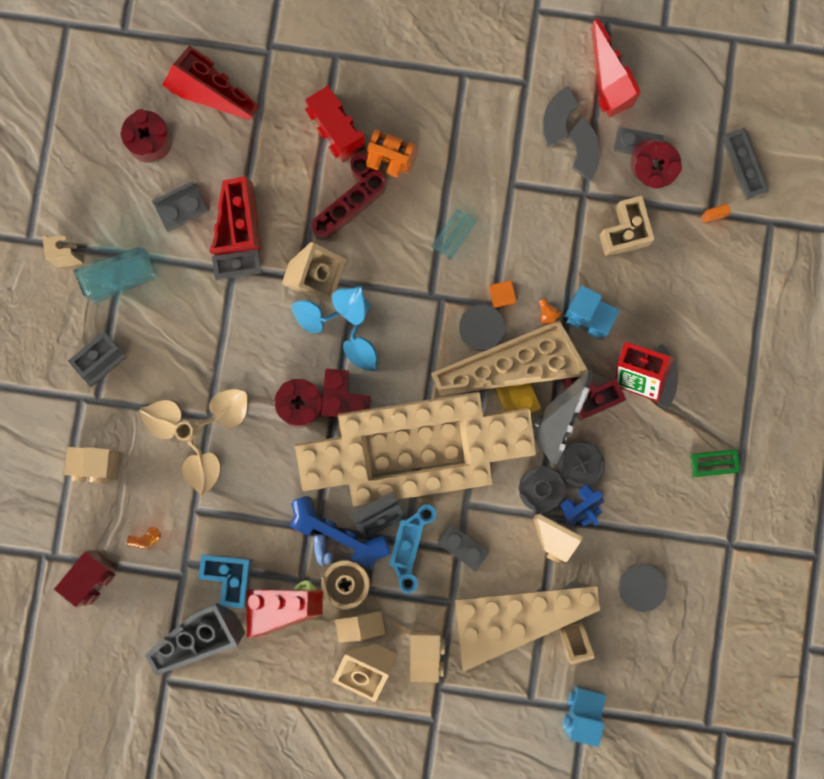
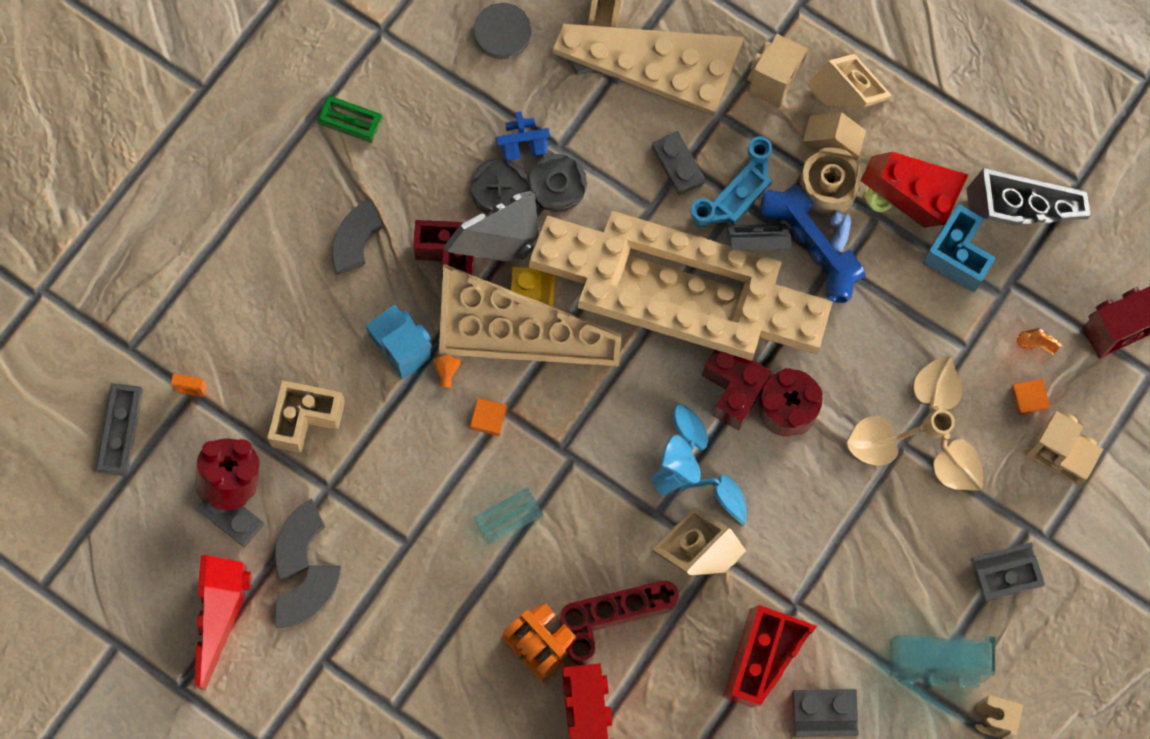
camera: 155 degrees left, 10 degrees down
dark grey plate [212,249,262,280] -> none
dark grey tile [459,305,505,351] -> none
slope [533,514,583,564] -> none
red slope [615,342,674,402] -> none
none -> orange tile [1011,379,1050,415]

